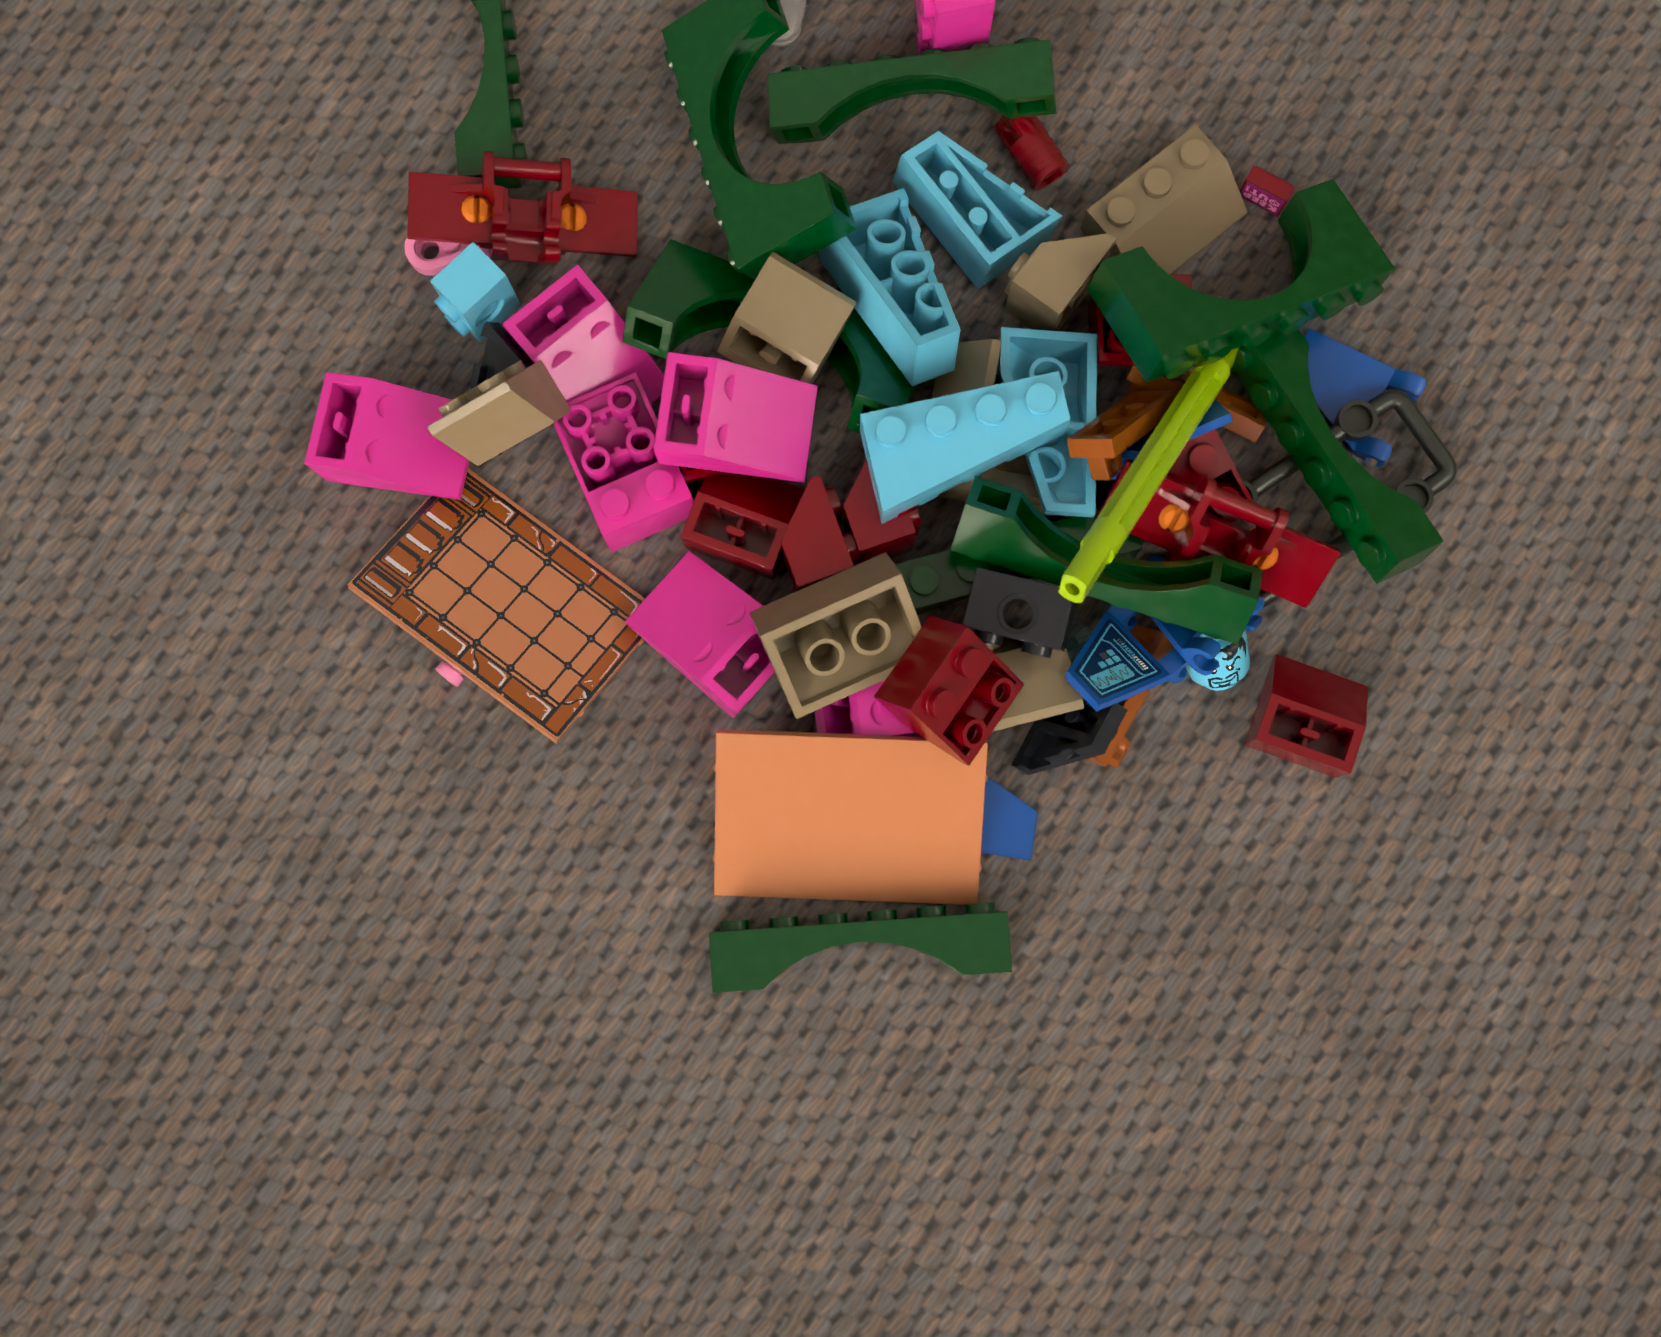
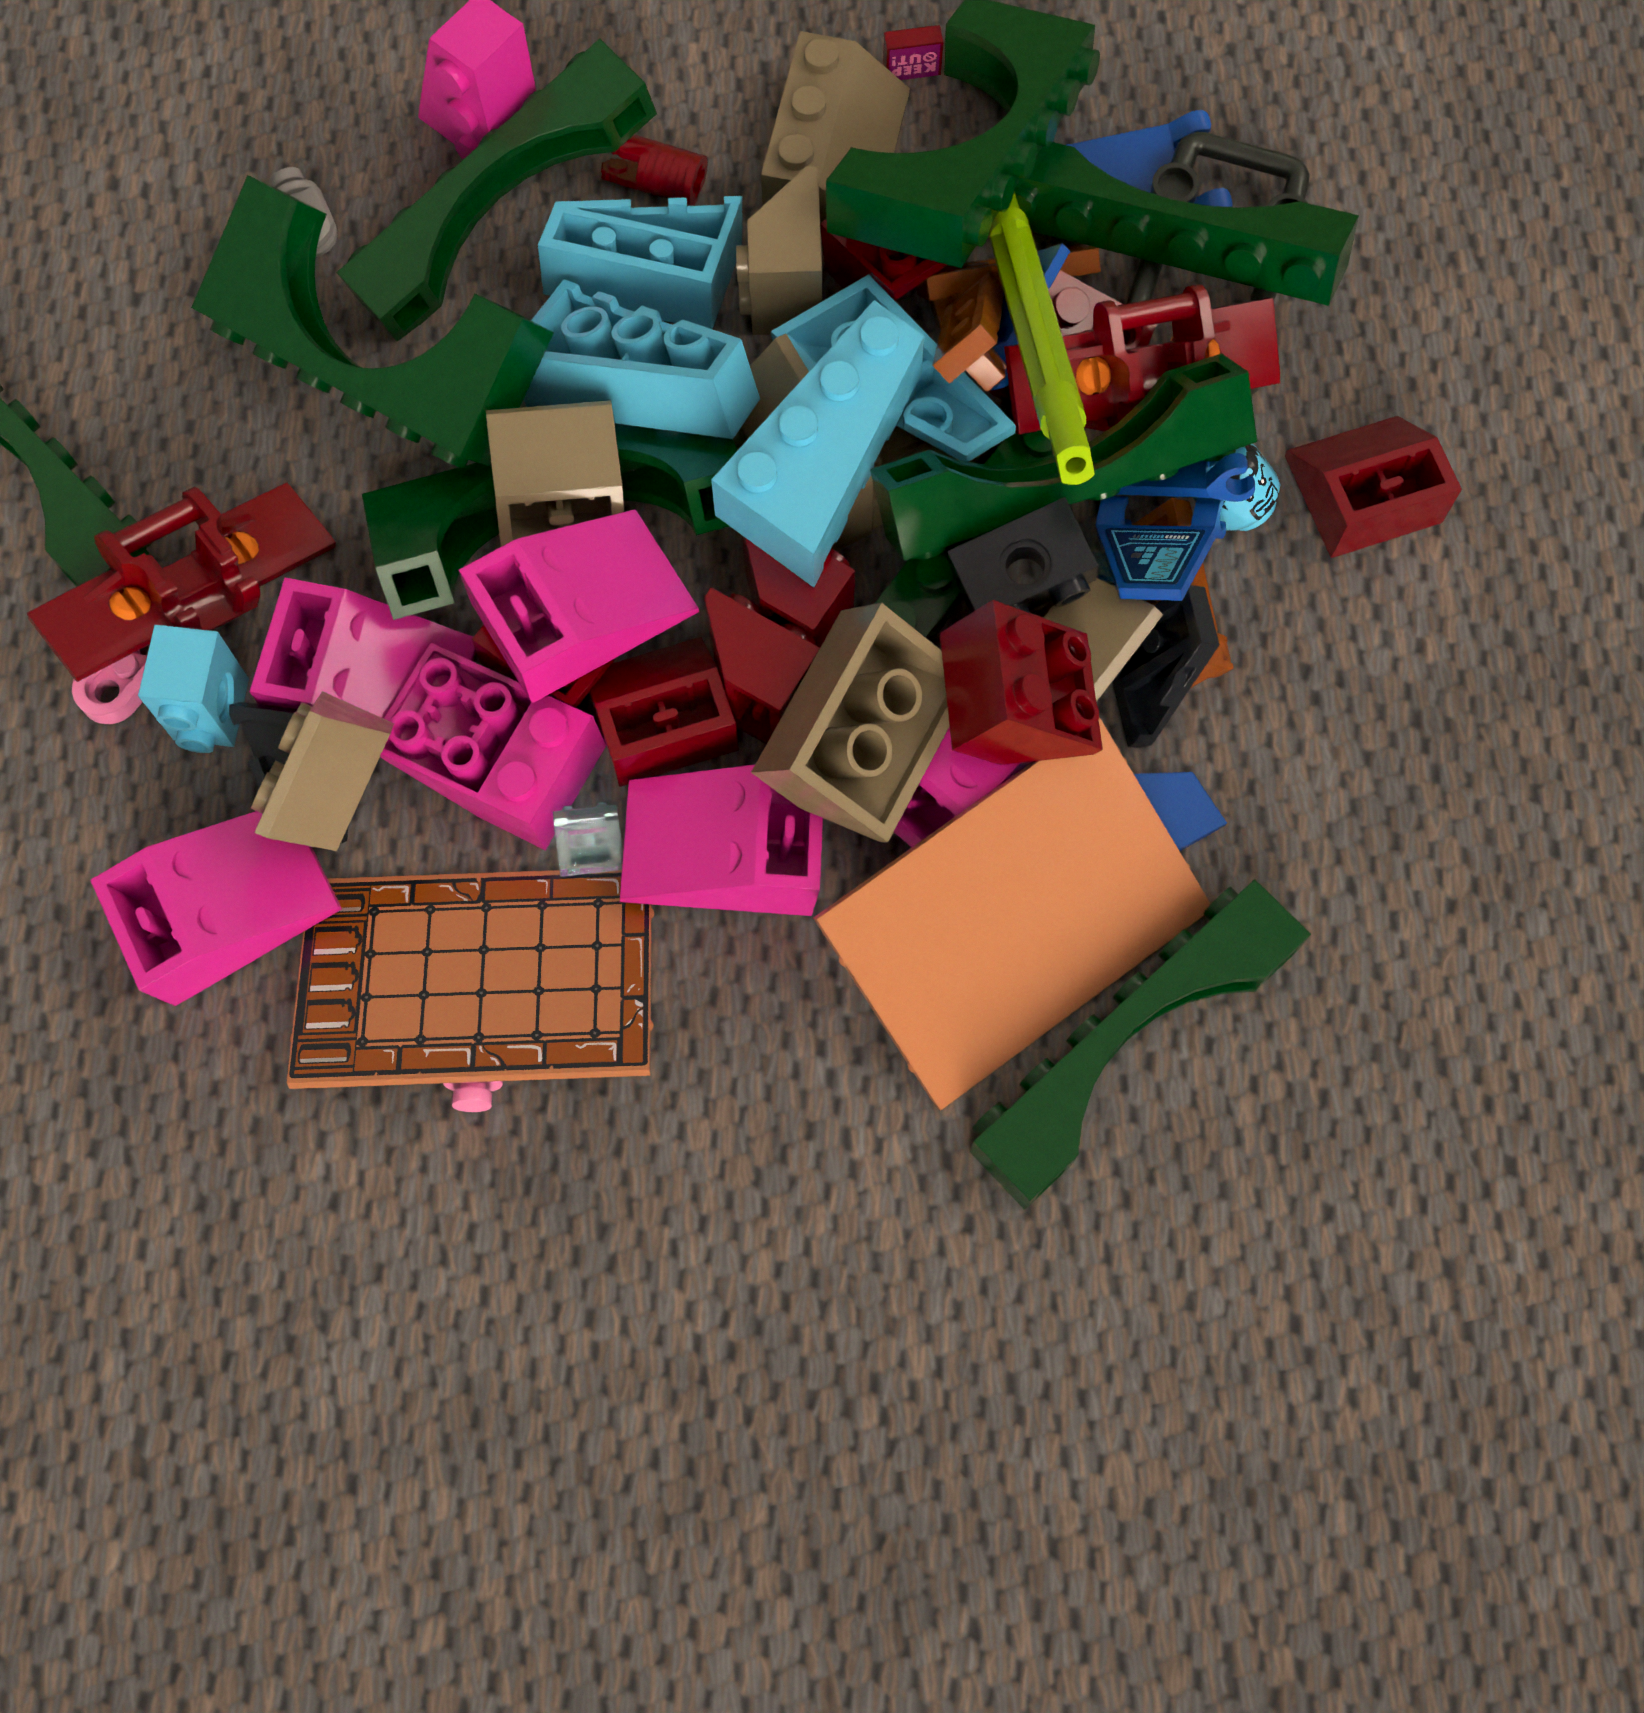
camera: 40 degrees left, 10 degrees down
none -> clear light blue tile [553,802,623,877]

